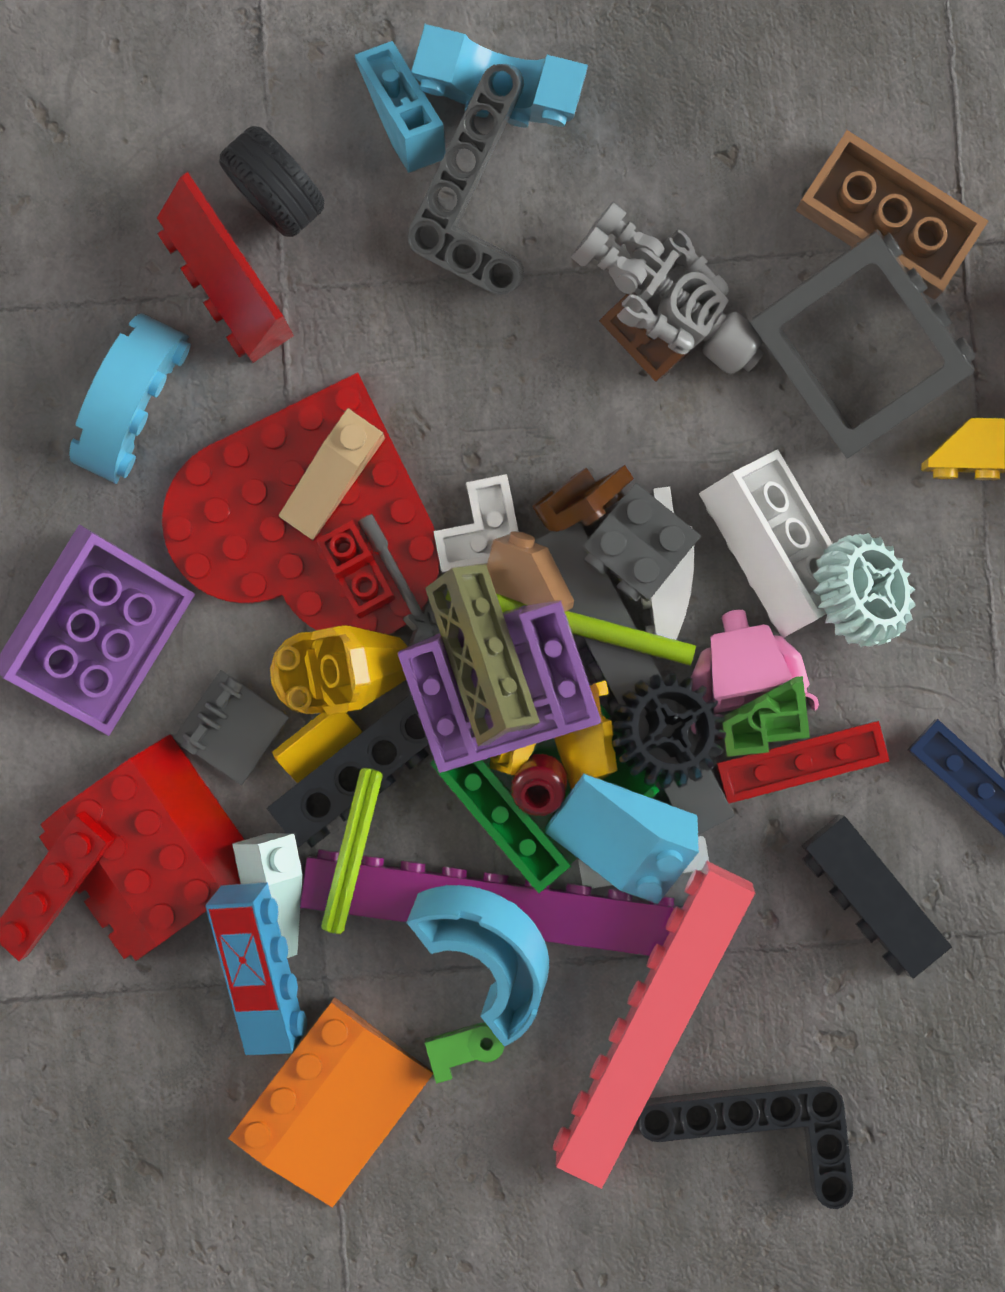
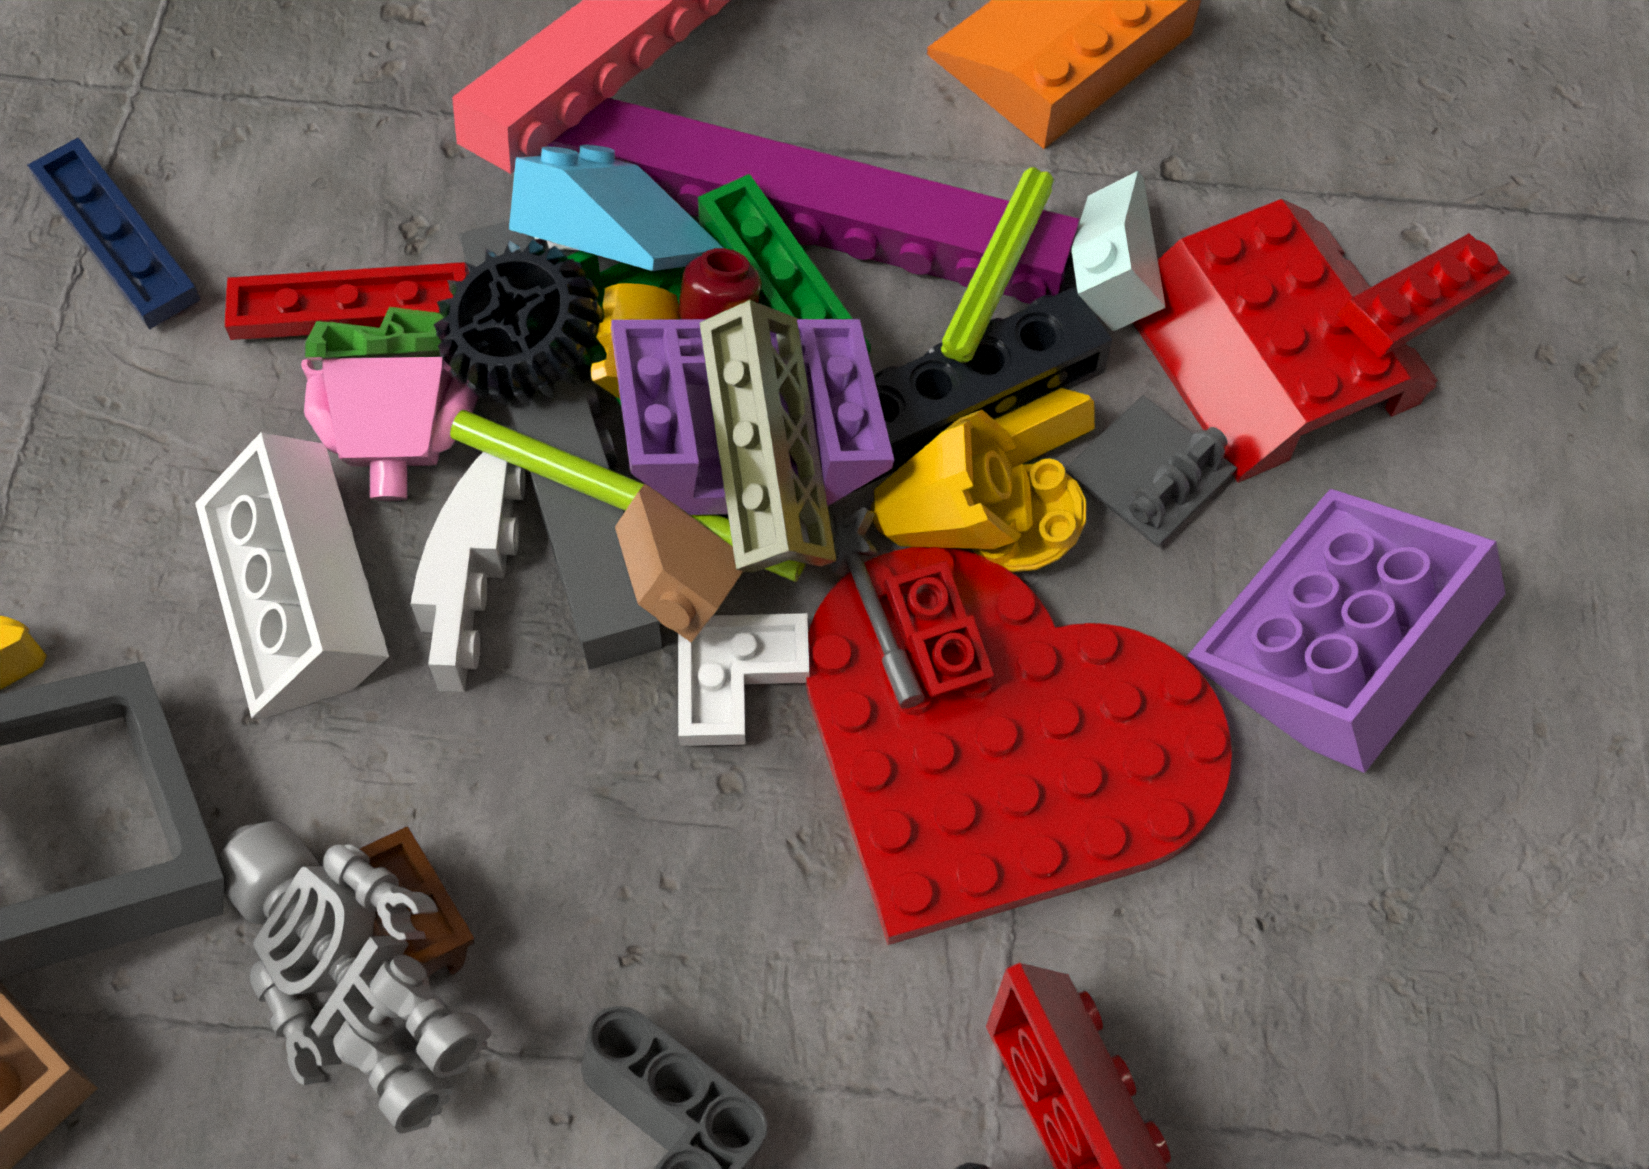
camera: 175 degrees left, 25 degrees down
medium azure brick [69,314,191,484] -> none
dark azure brick [205,882,307,1055] -> none
tan slope [279,408,385,540] -> none
medium azure brick [407,885,549,1047] -> none
bright green leg [425,1022,504,1084] -> none
reddish brown slope [532,465,634,532] -> none
dark grey plate [582,483,701,602] -> none
black brick [801,814,952,979] -> none
light aqua gear [813,533,916,647] -> none

